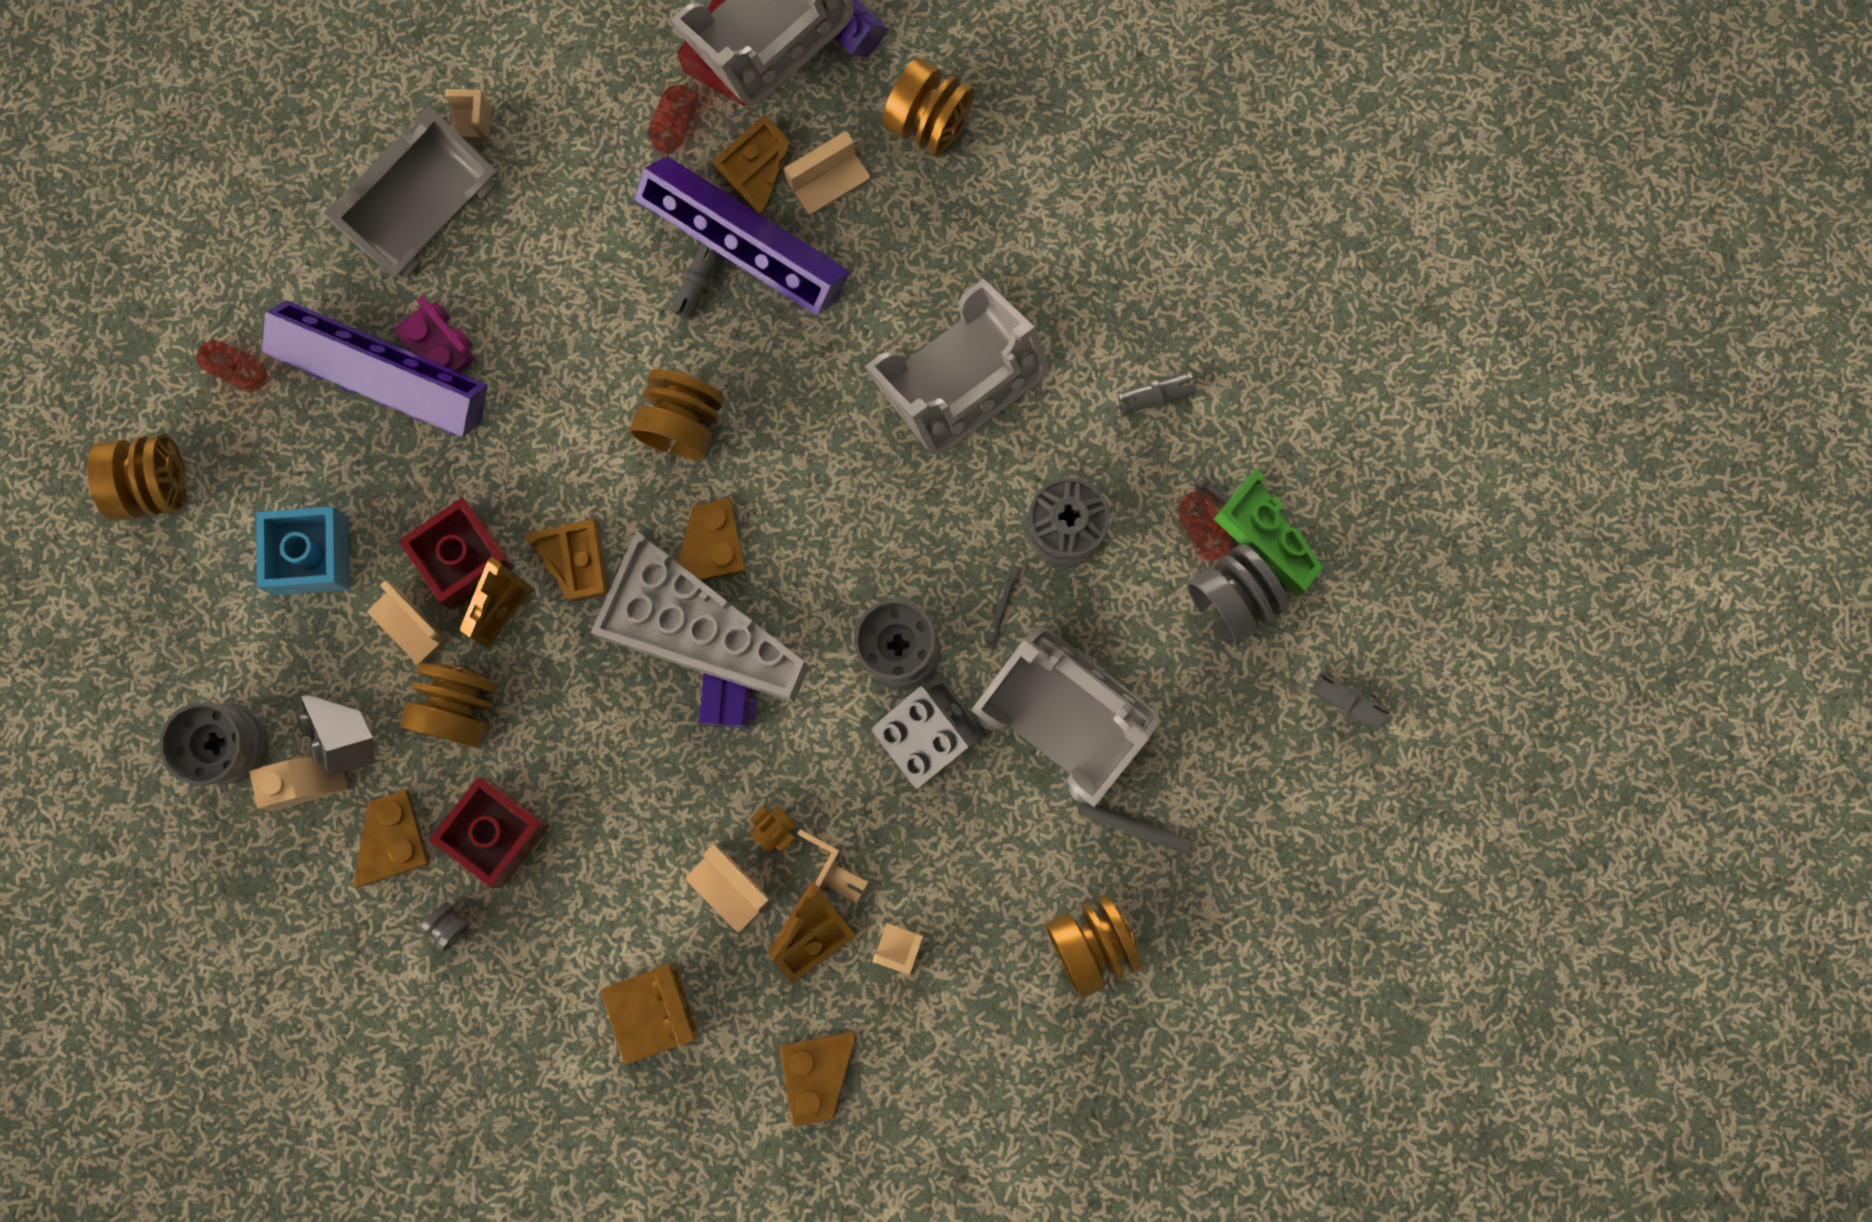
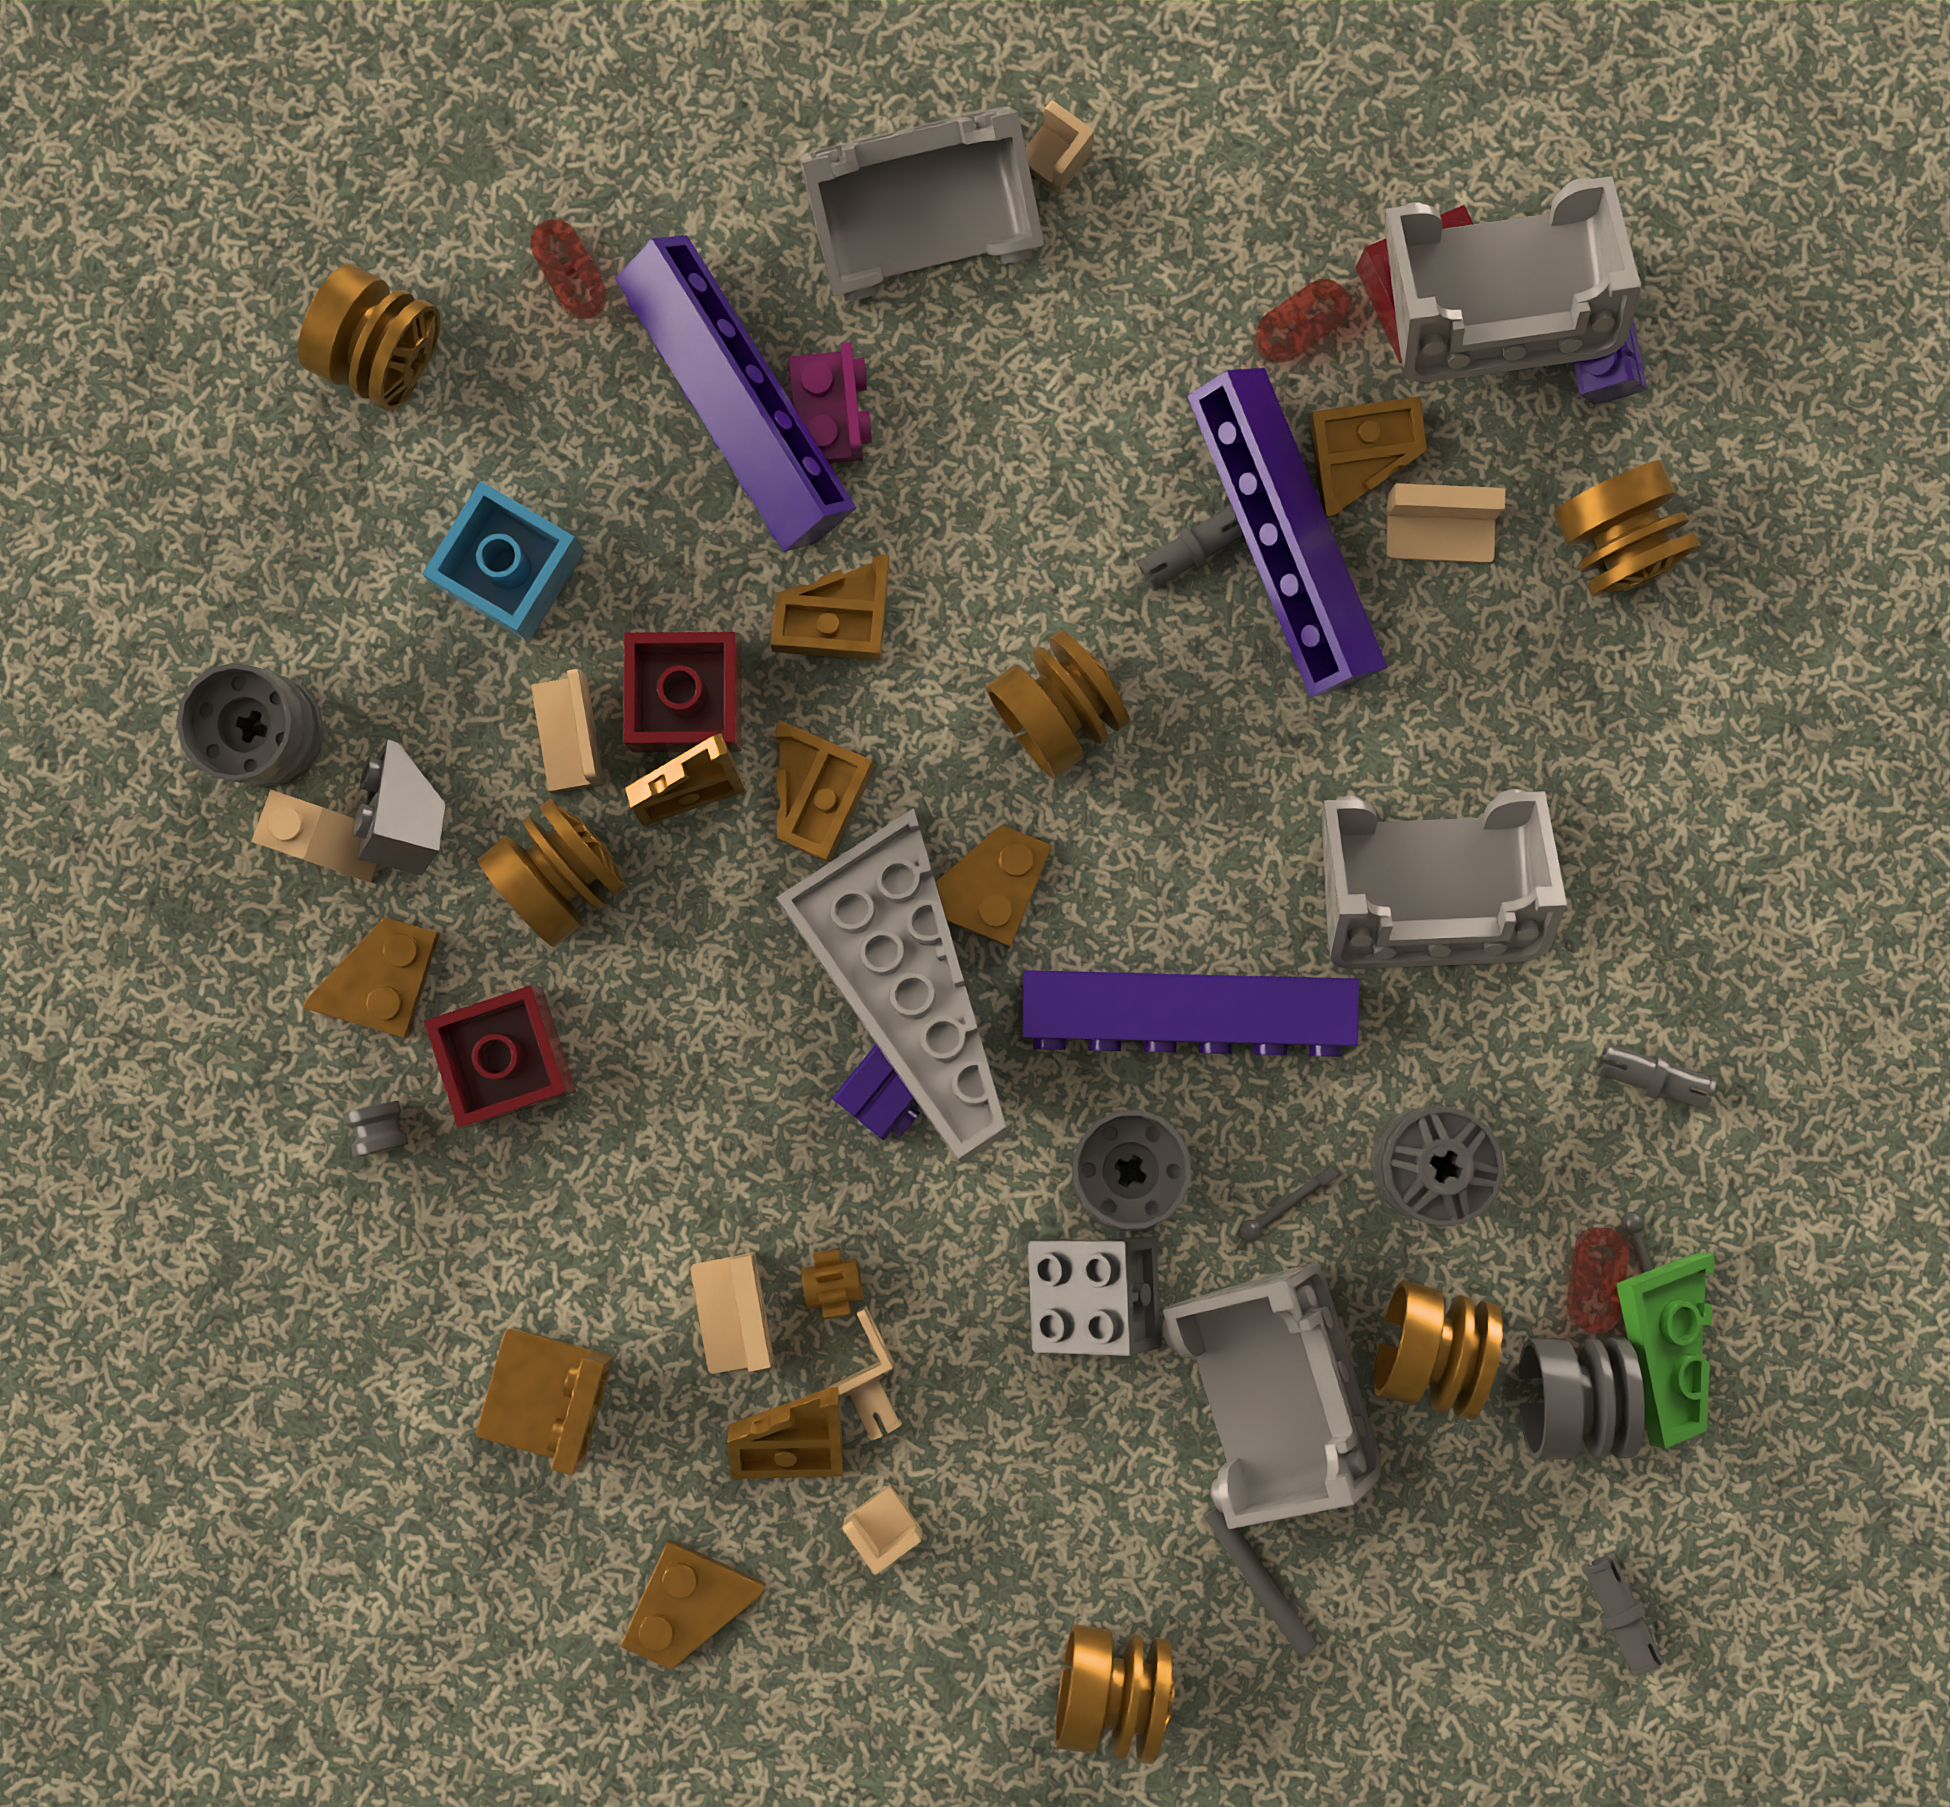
camera: 30 degrees right, 5 degrees up
none -> pearl gold wing [771,554,890,661]
none -> dark purple brick [1021,970,1359,1057]
none -> pearl gold wheel [1373,1280,1502,1421]

